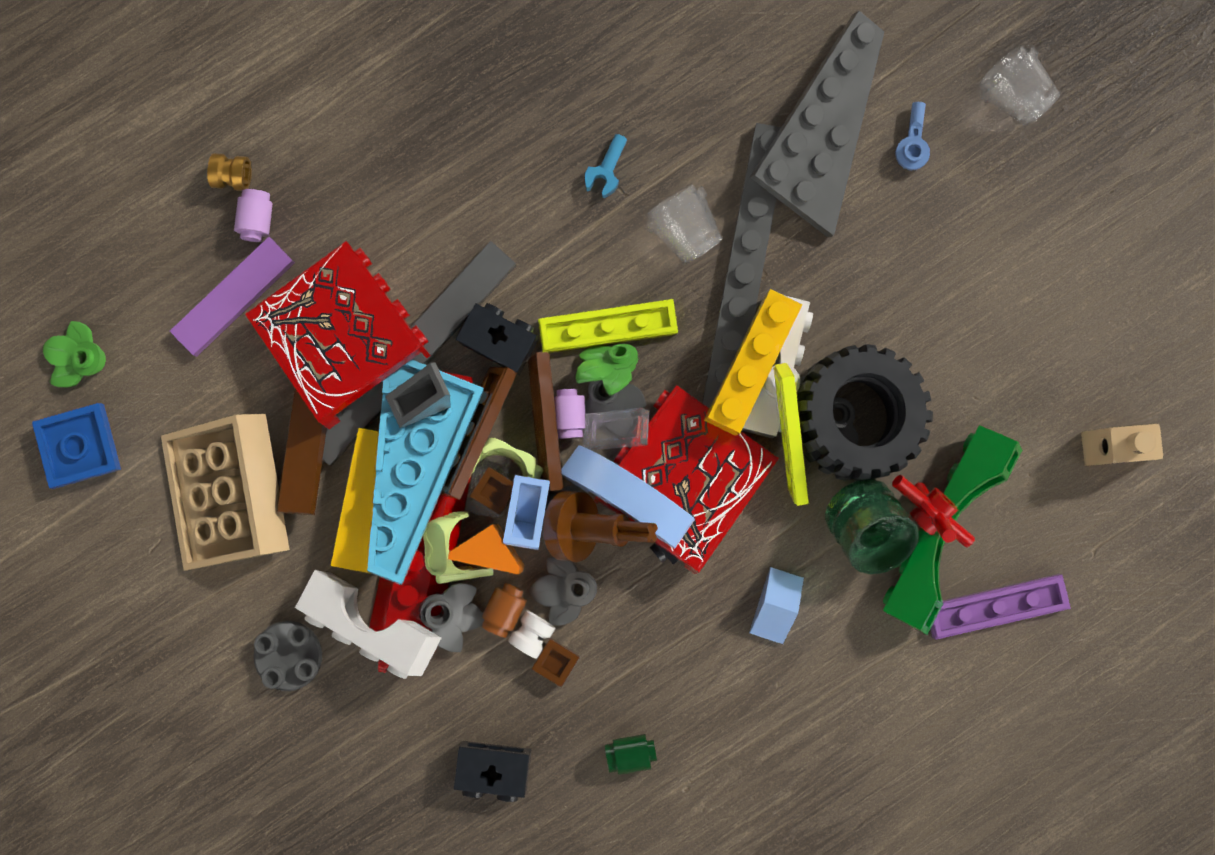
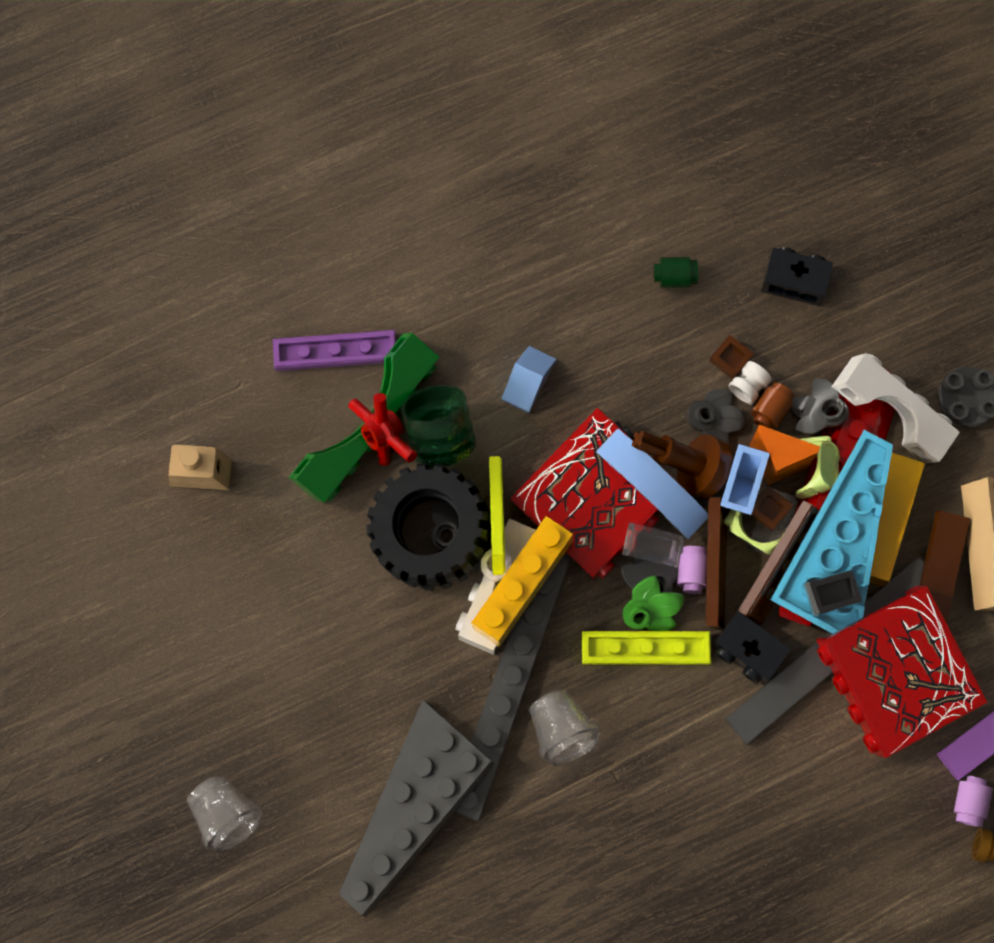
camera: 170 degrees left, 10 degrees down
dark azure bar [585,134,627,198] -> none
medium blue plate [895,102,930,170] -> none

